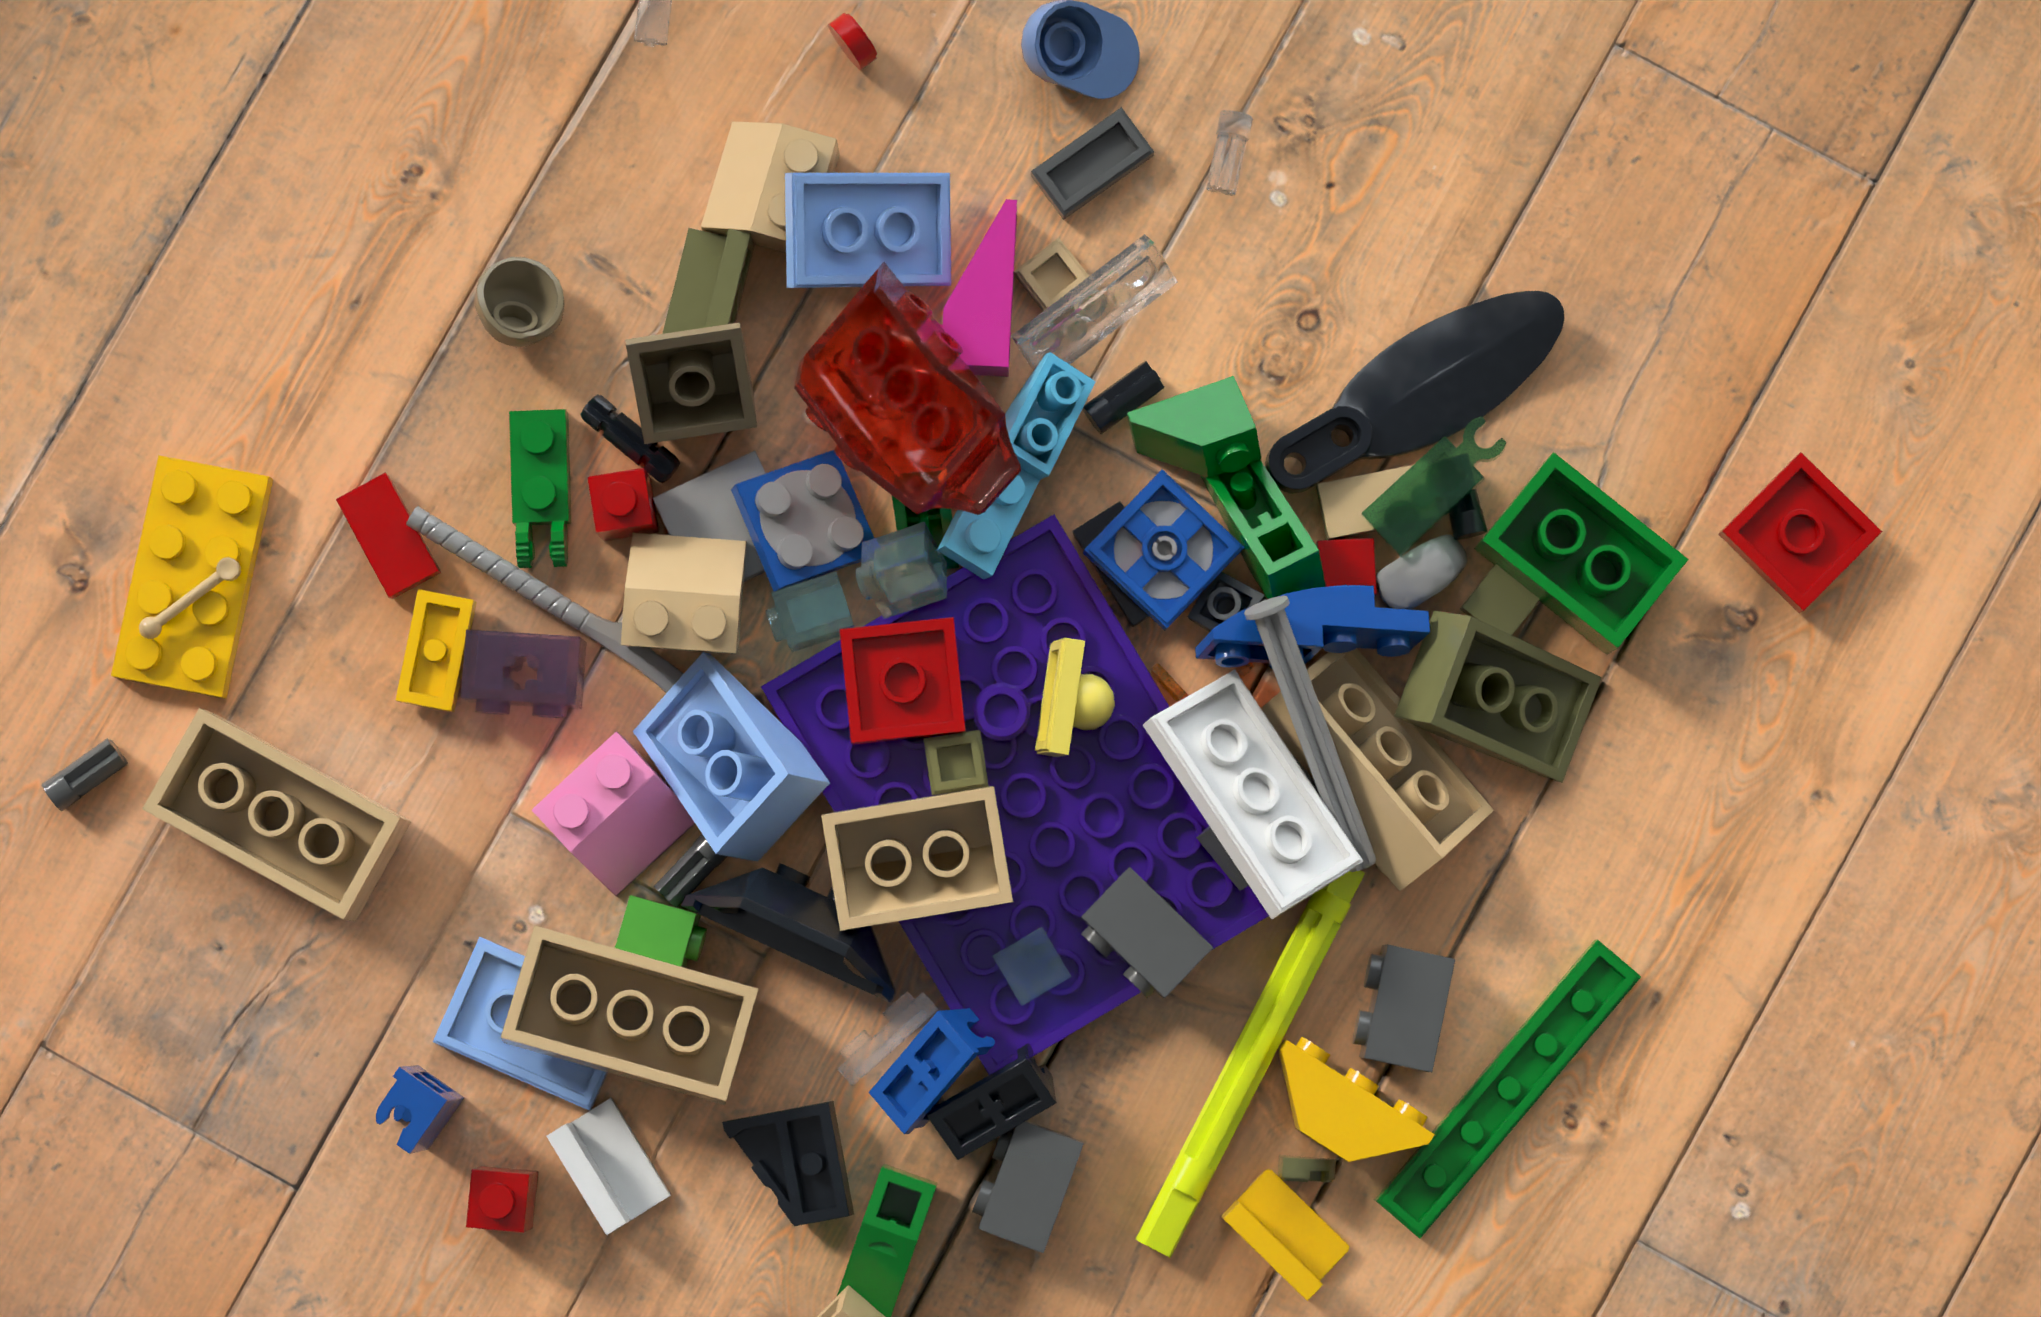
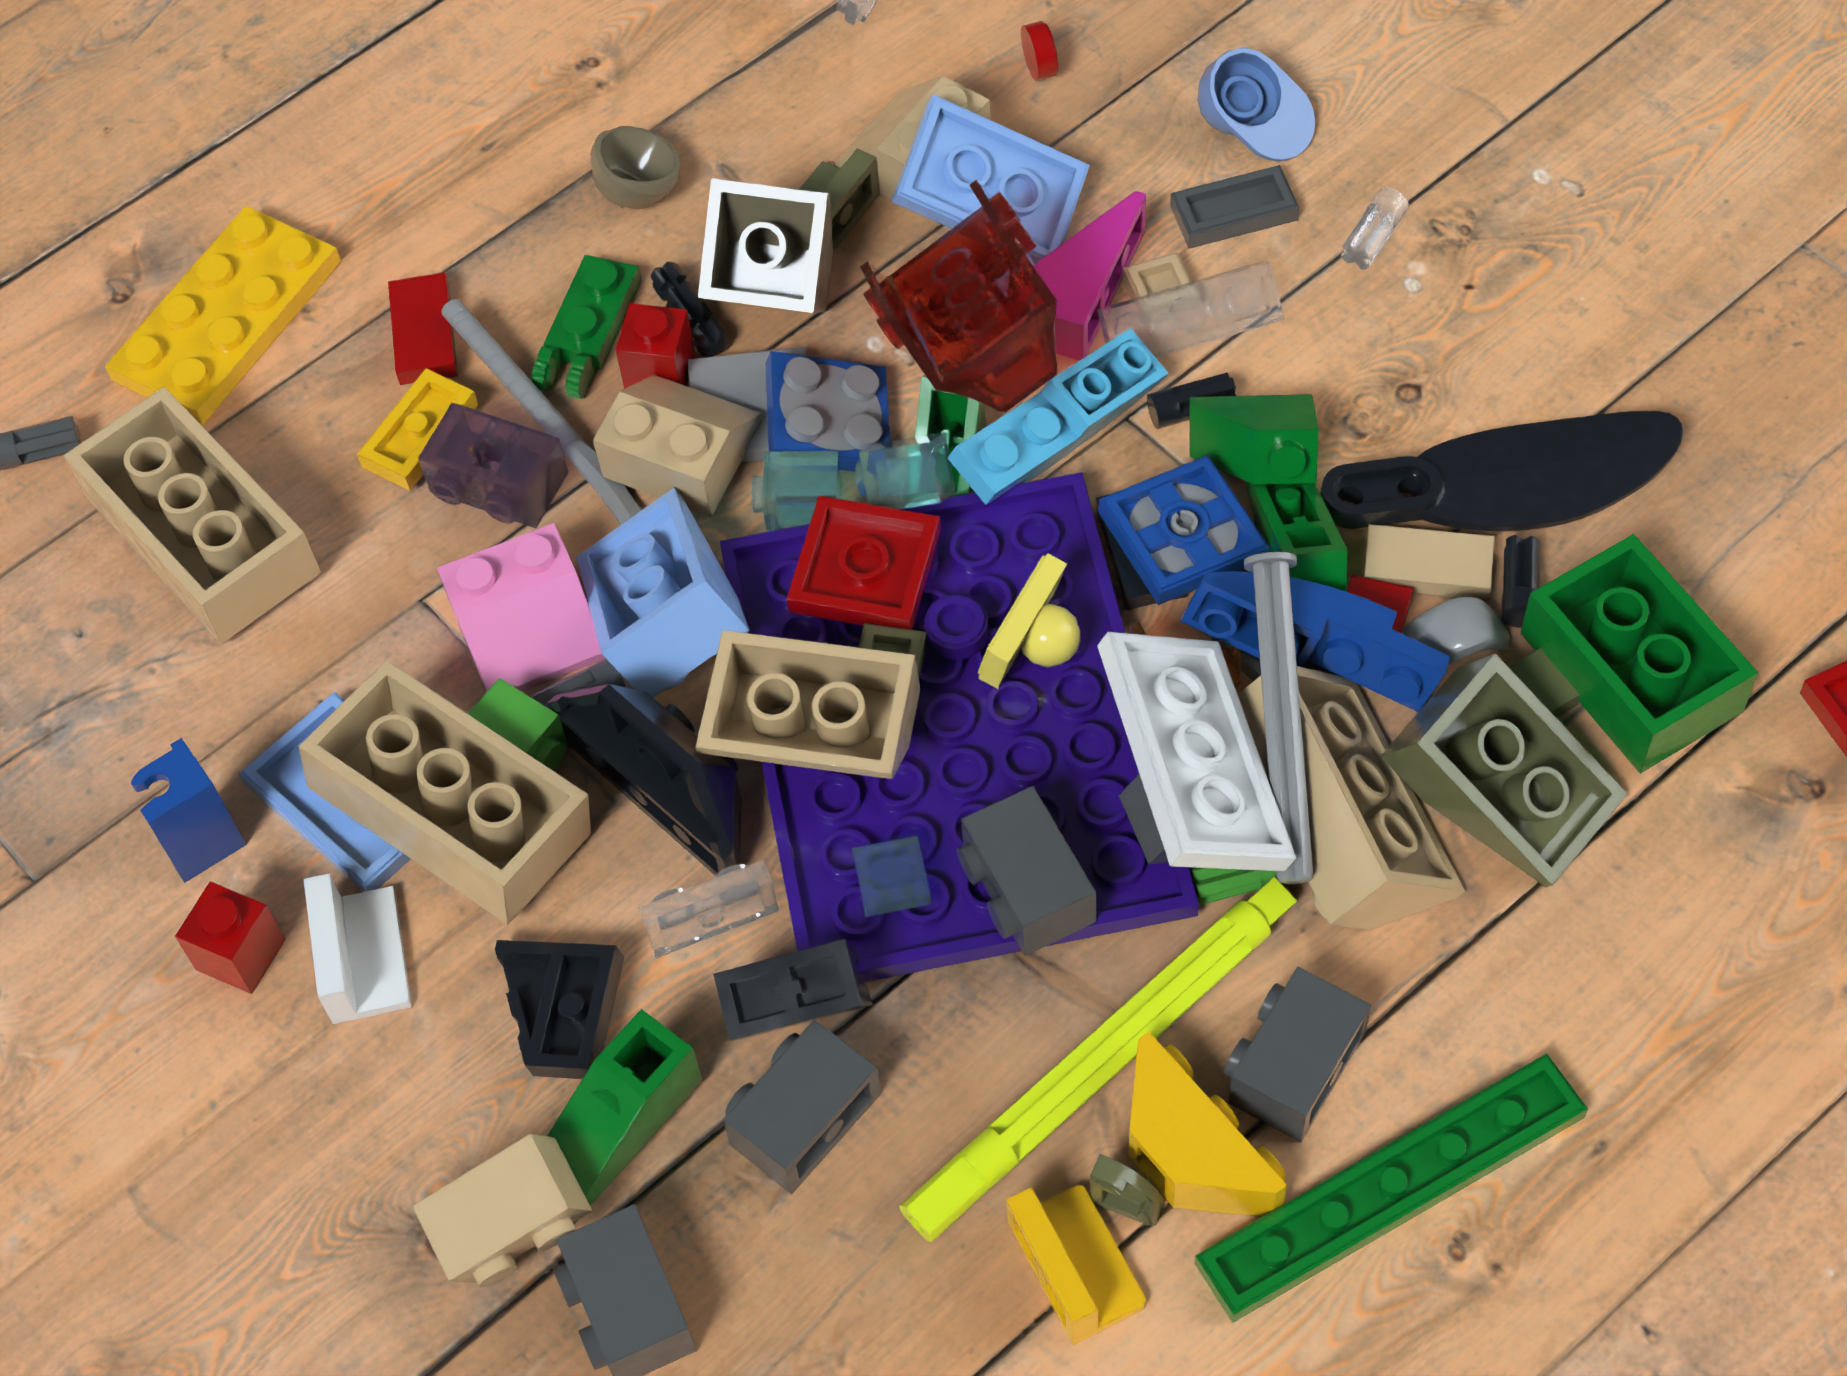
camera: 25 degrees right, 25 degrees down
tan hinge [139,557,241,639] -> none
blue hinge [869,1008,995,1134] -> none
clear green plate [1361,416,1507,557] -> none

